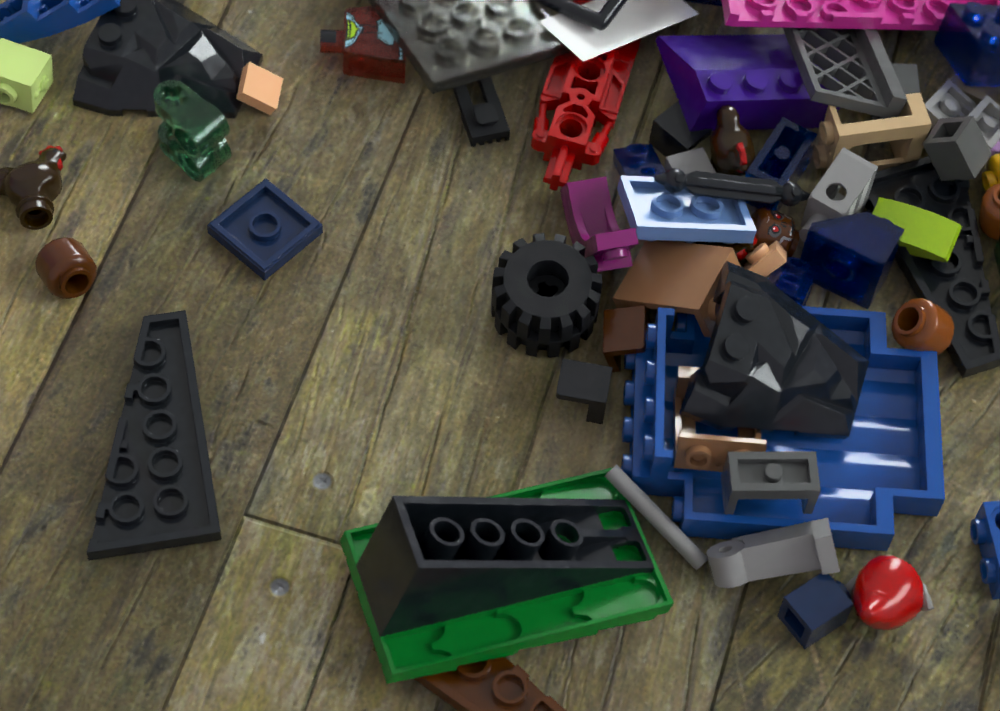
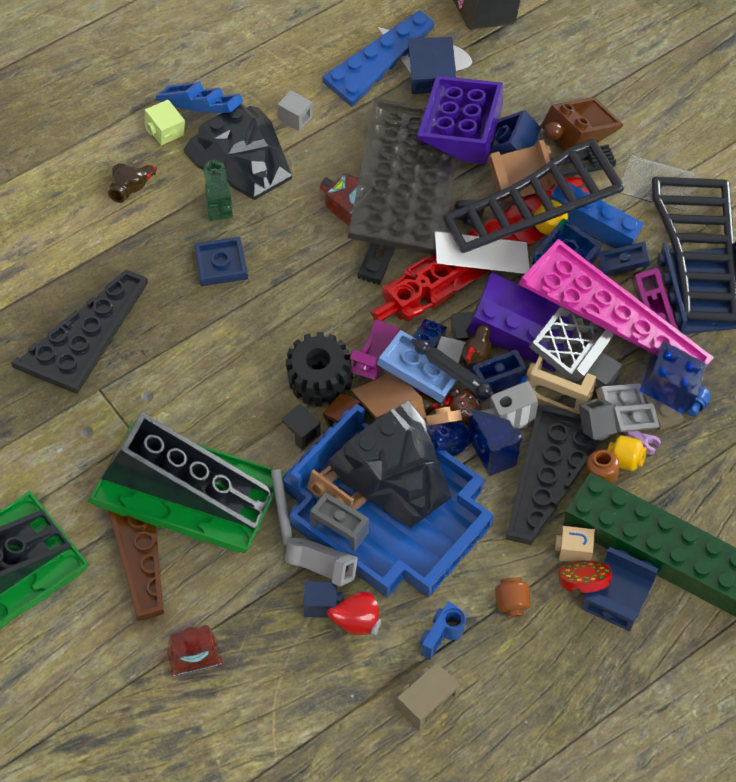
camera: 40 degrees right, 0 degrees up
reddish brown head [35,237,97,299] -> none
light nougat tile [236,62,283,115] -> none
lime slope [865,197,962,263] -> none
dark orange head [891,298,955,355] -> none

